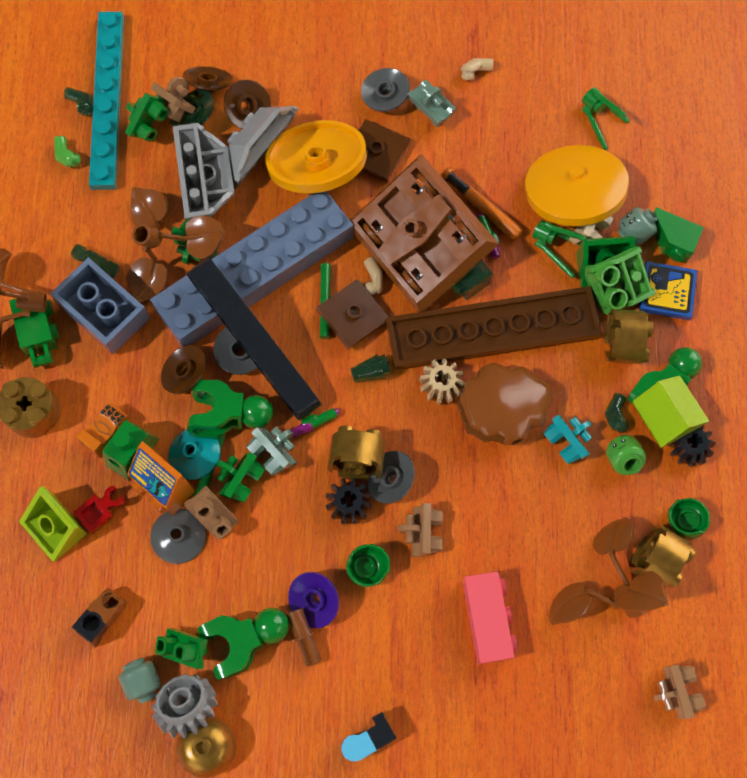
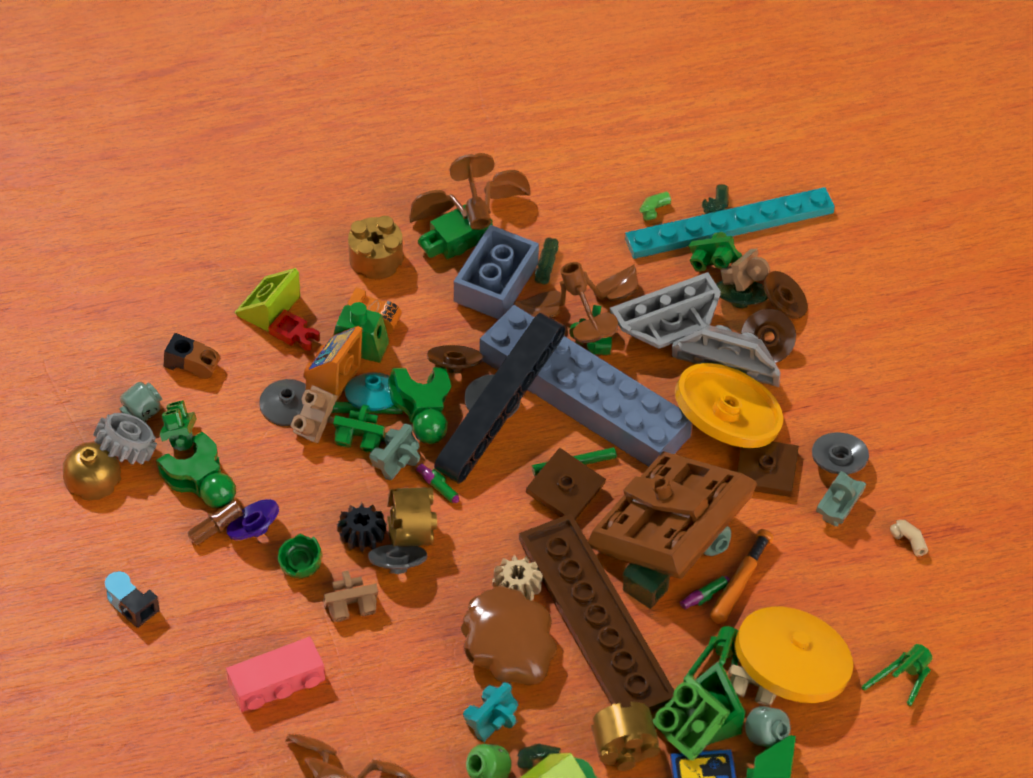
camera: 75 degrees right, 20 degrees down
clear green cone [350,354,391,383] -> none
tan arm [364,257,383,296] -> none

